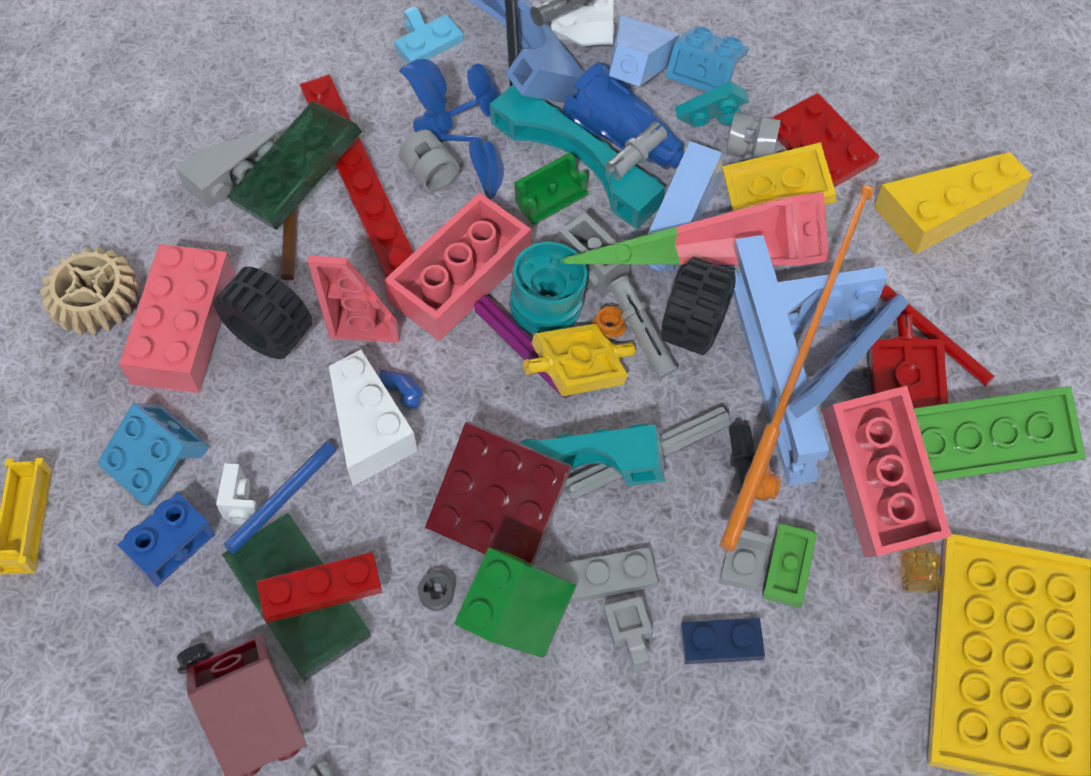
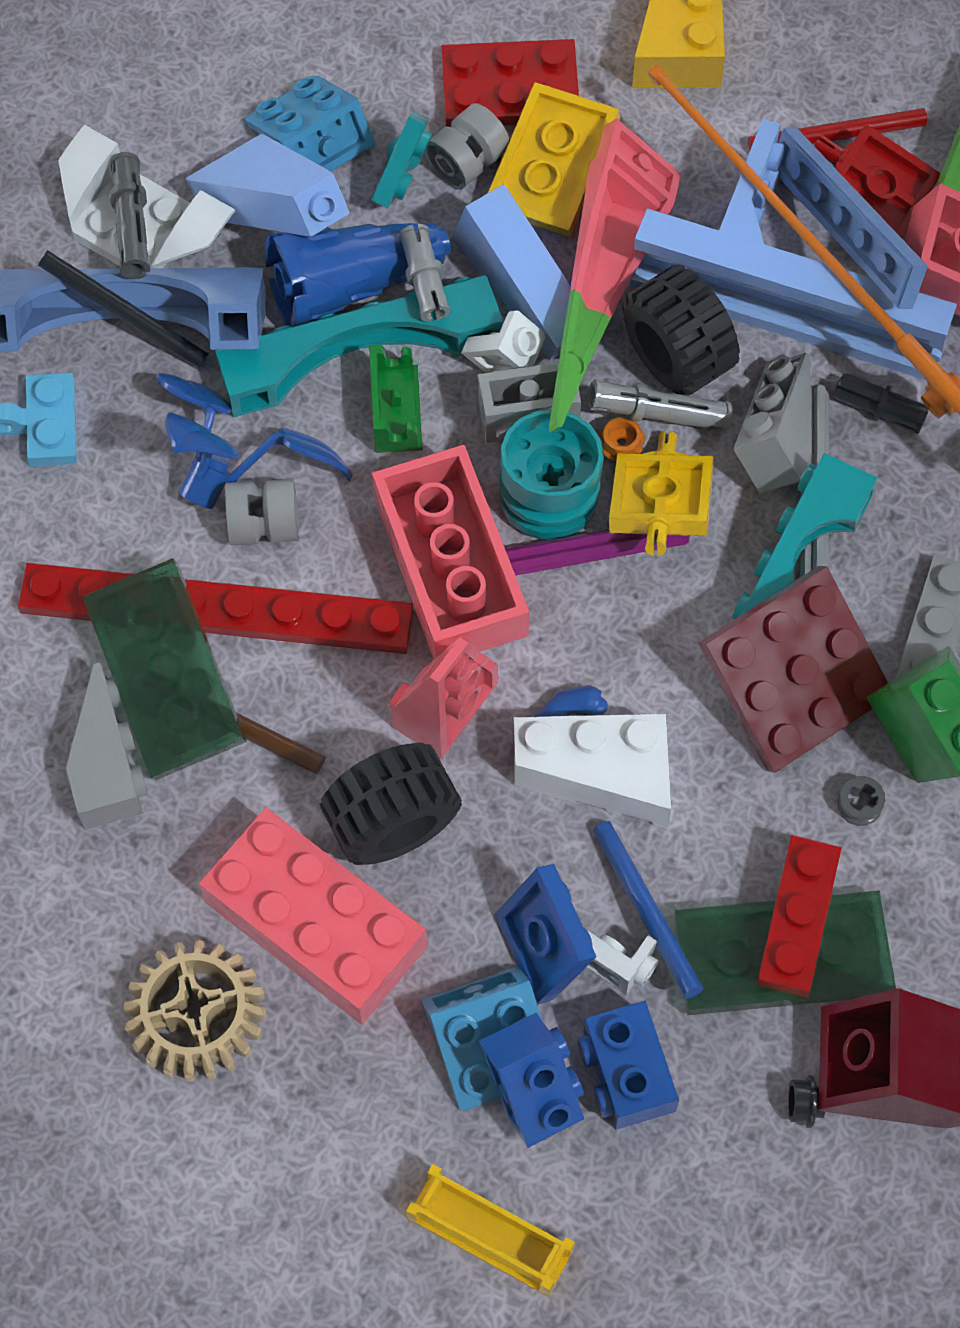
camera: 60 degrees left, 5 degrees up
none -> white bracket [461,311,546,373]
none -> blue brick [479,1013,584,1148]
none -> blue plate [495,864,597,1005]
none -> light grey slope [733,352,812,493]

